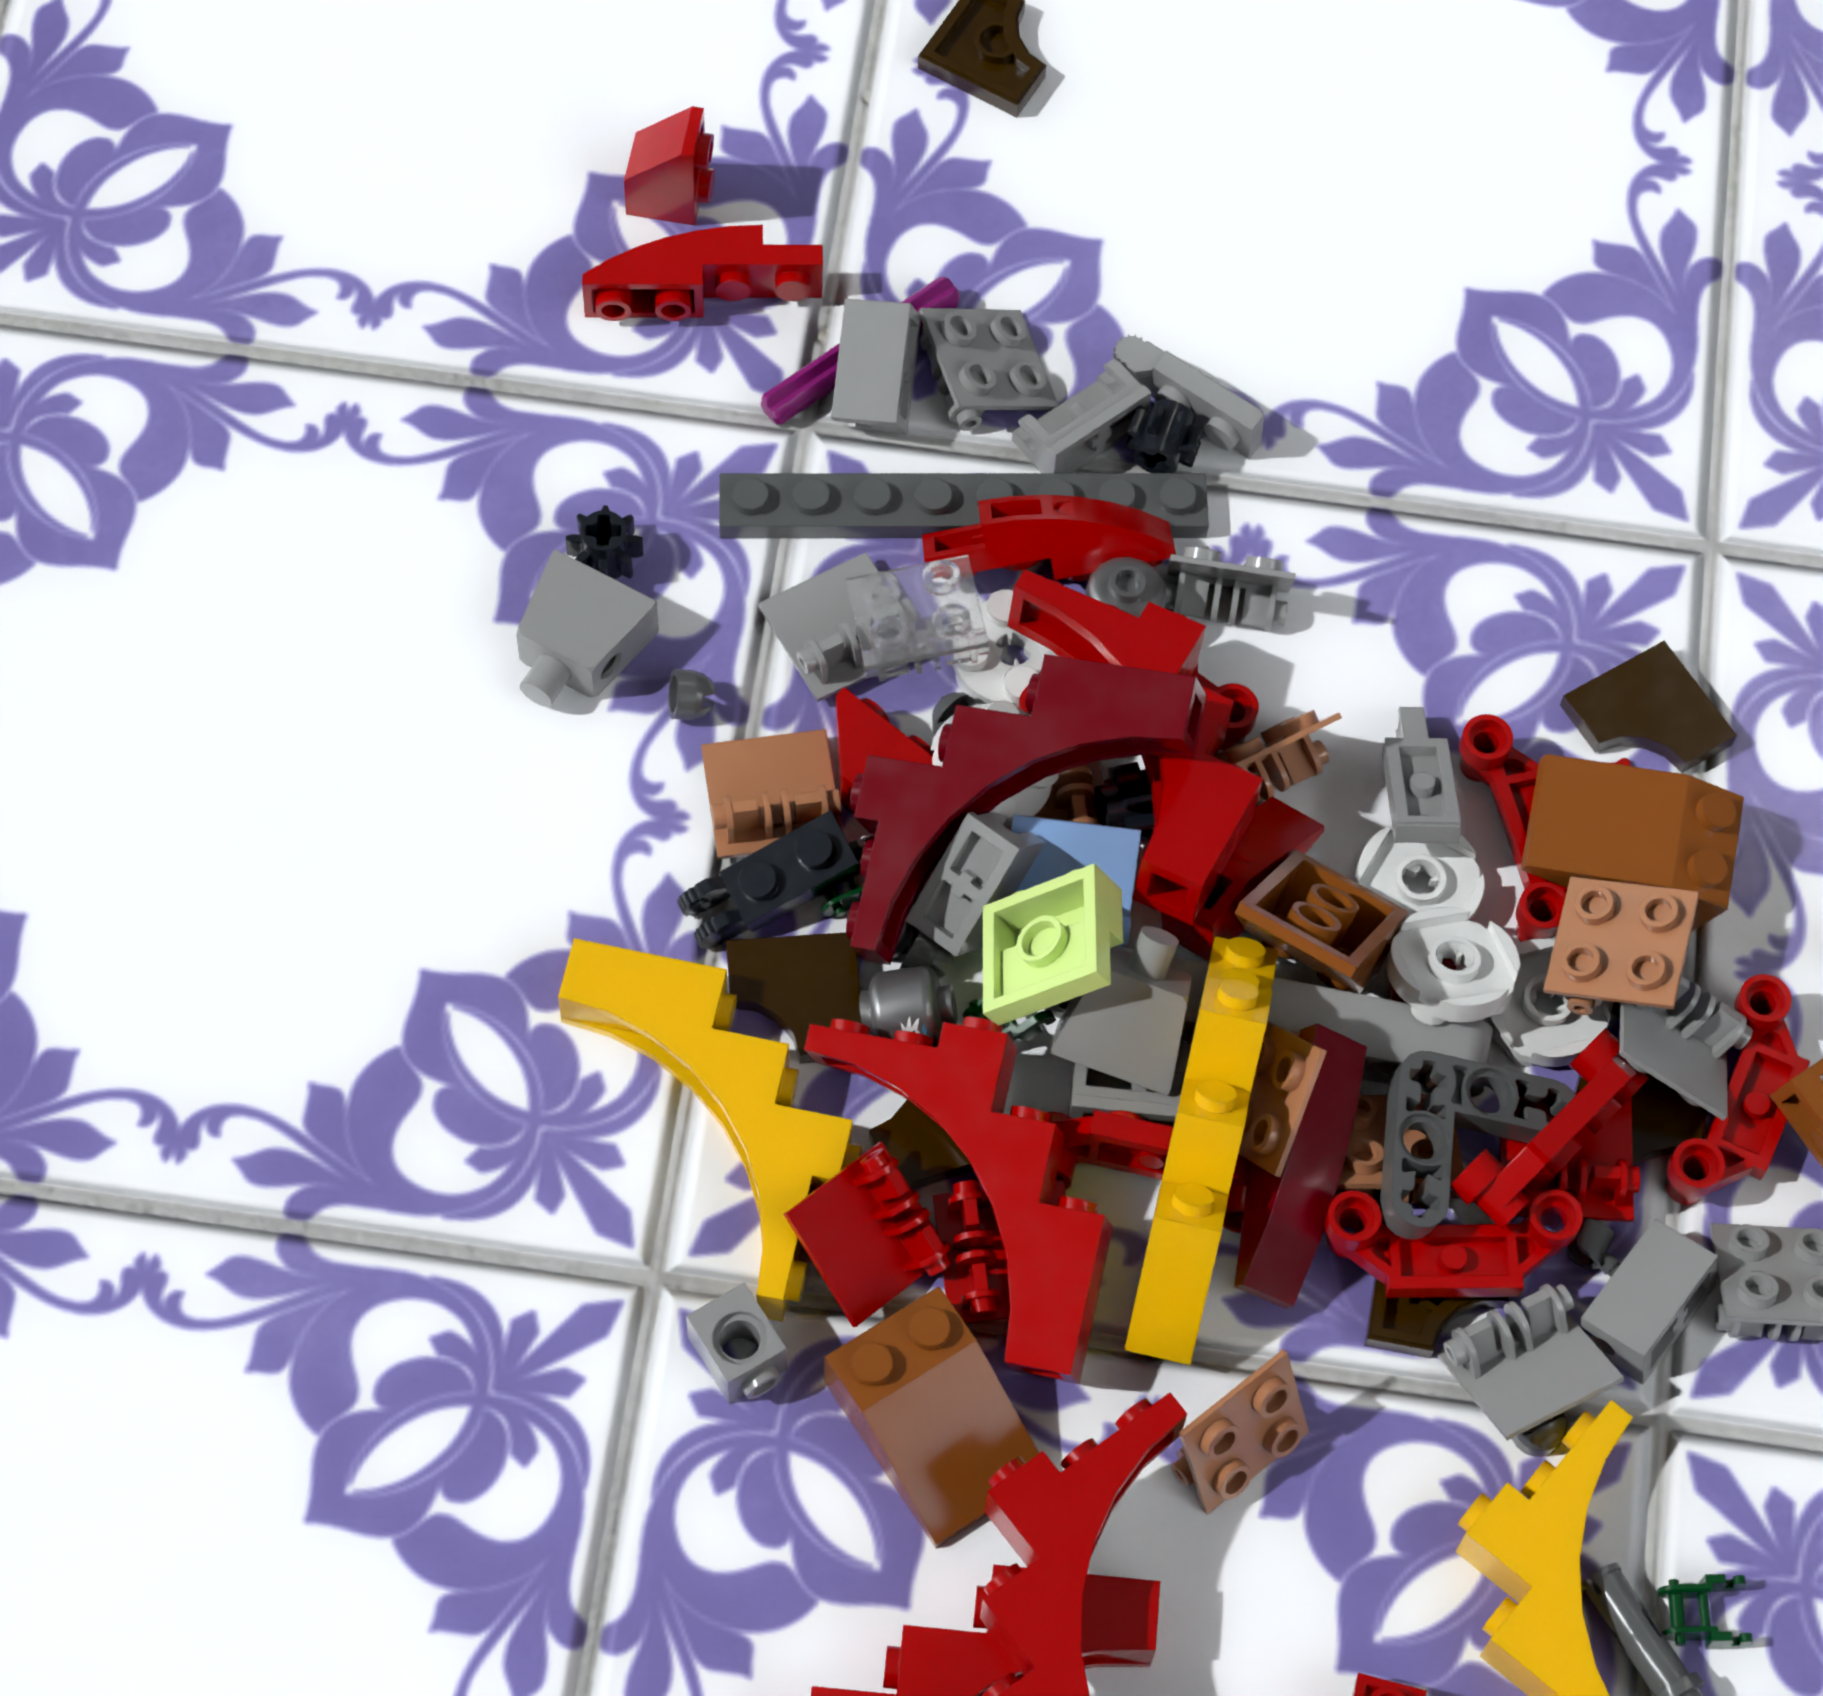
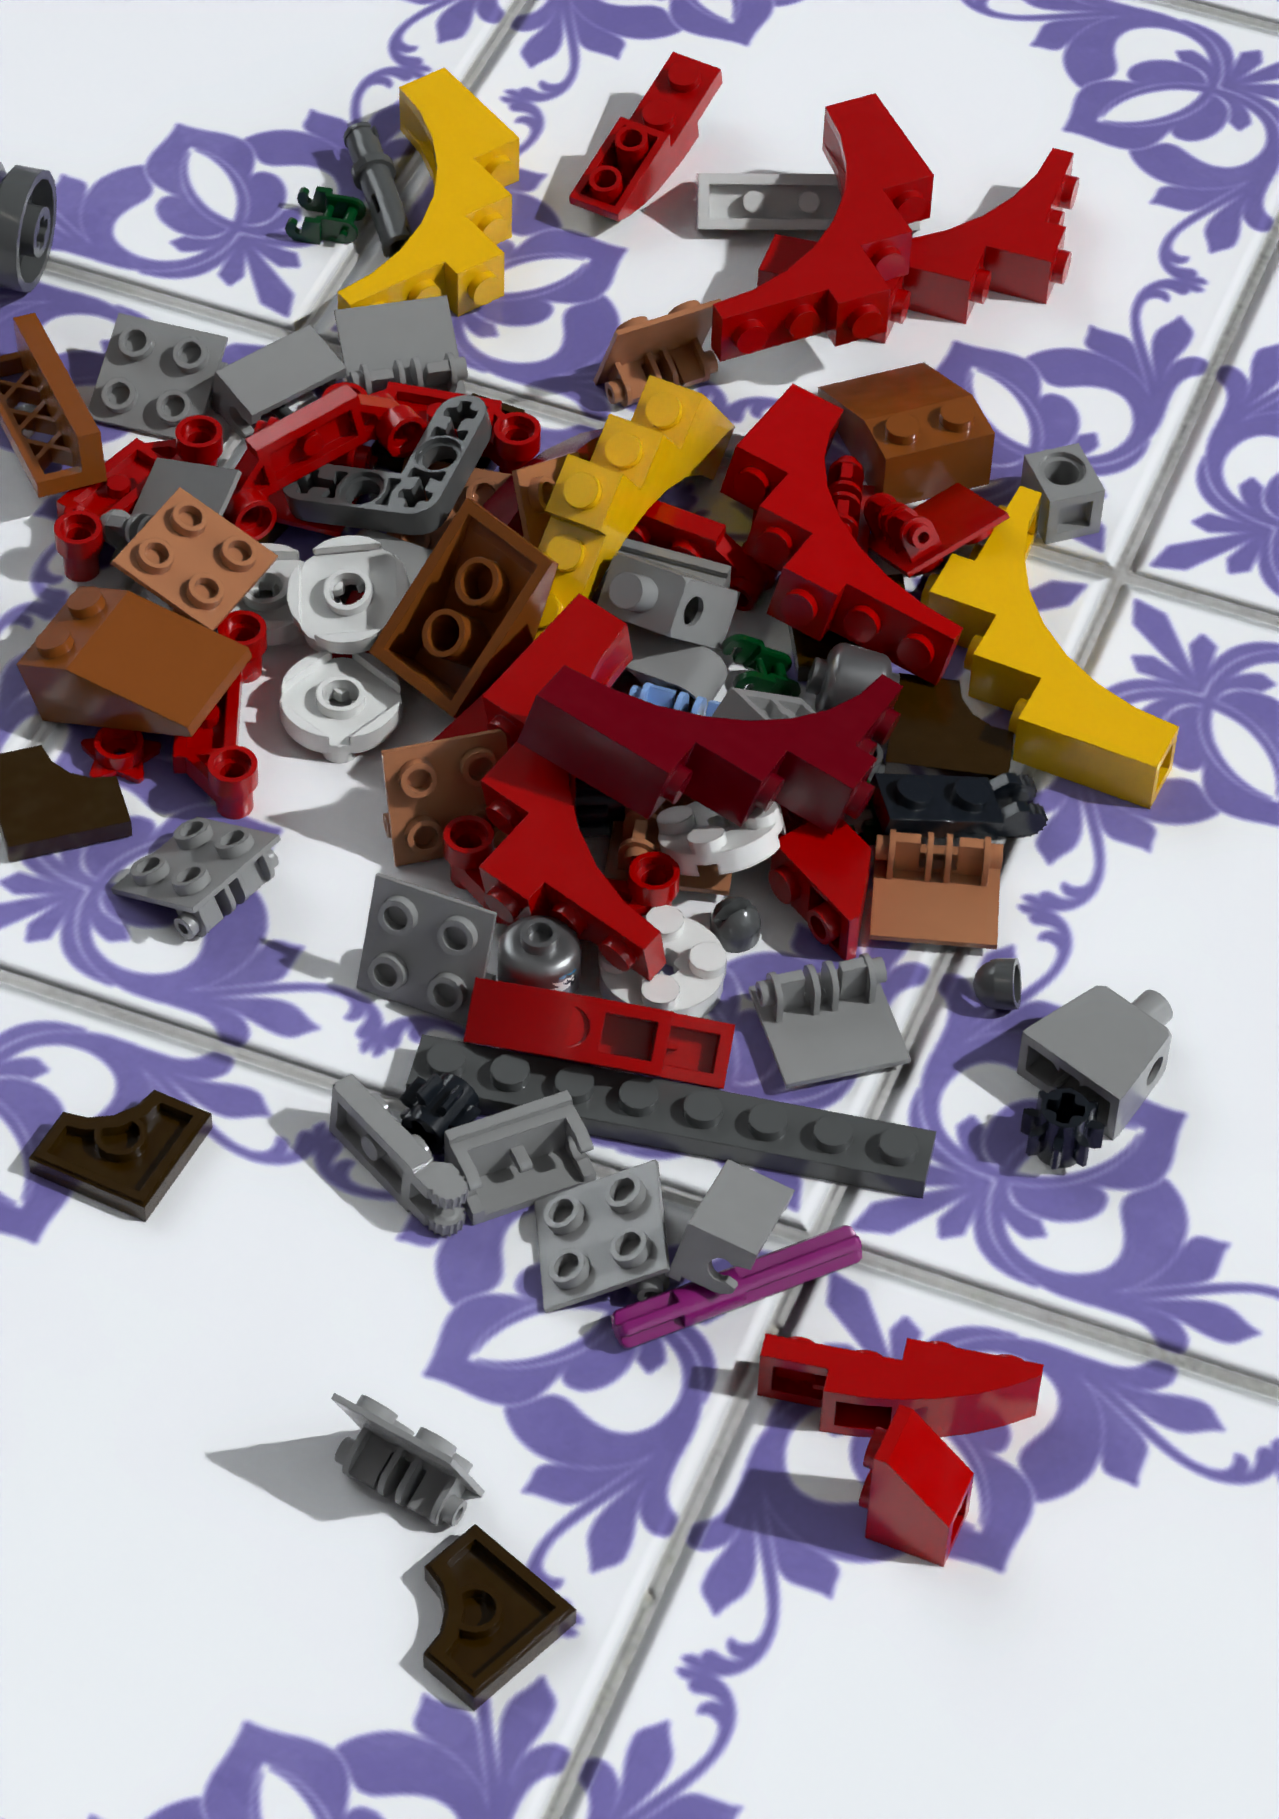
camera: 165 degrees left, 15 degrees down
clear hinge [846,555,990,682] -> none
yellowish green plate [983,863,1123,1025] -> none
light grey hinge [1382,707,1461,843] -> none
none -> dark brown tile [29,1090,213,1222]
none -> light grey hinge [111,817,281,939]
none -> light grey hinge [331,1393,485,1526]

